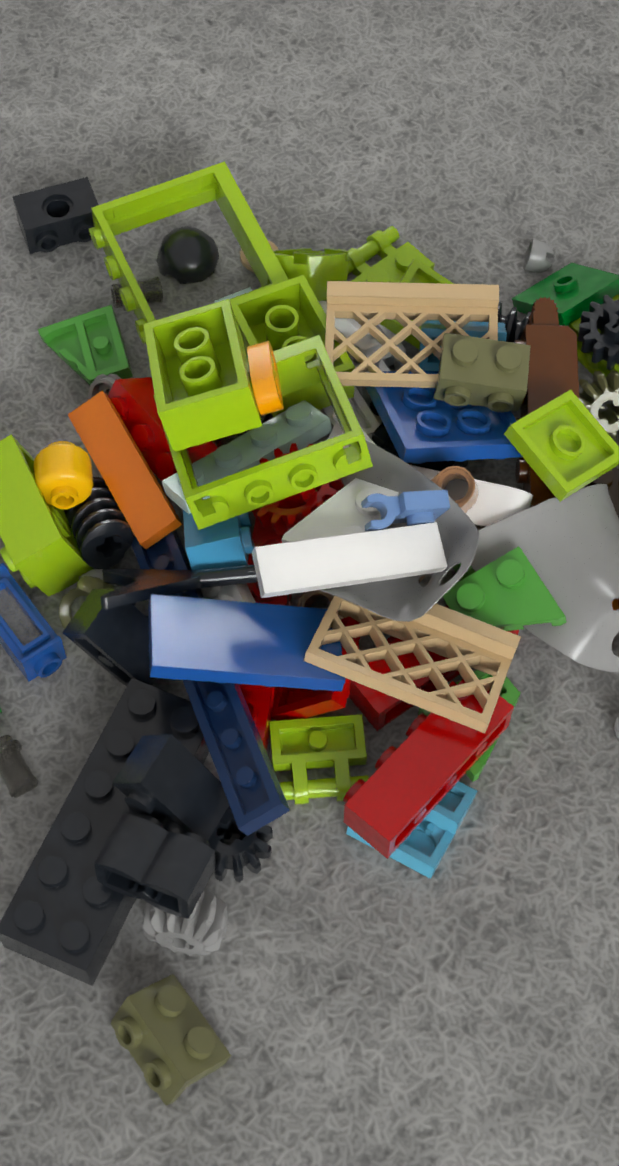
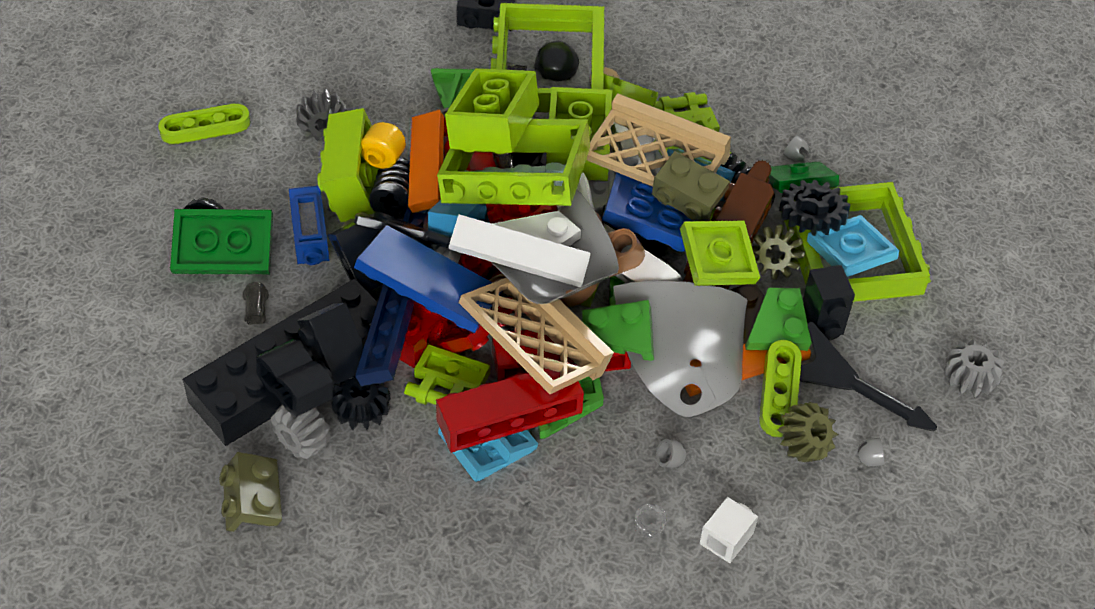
camera: 25 degrees right, 10 degrees down
light orange beam [247,341,284,415] -> none
medium blue plate [361,490,450,532] -> none

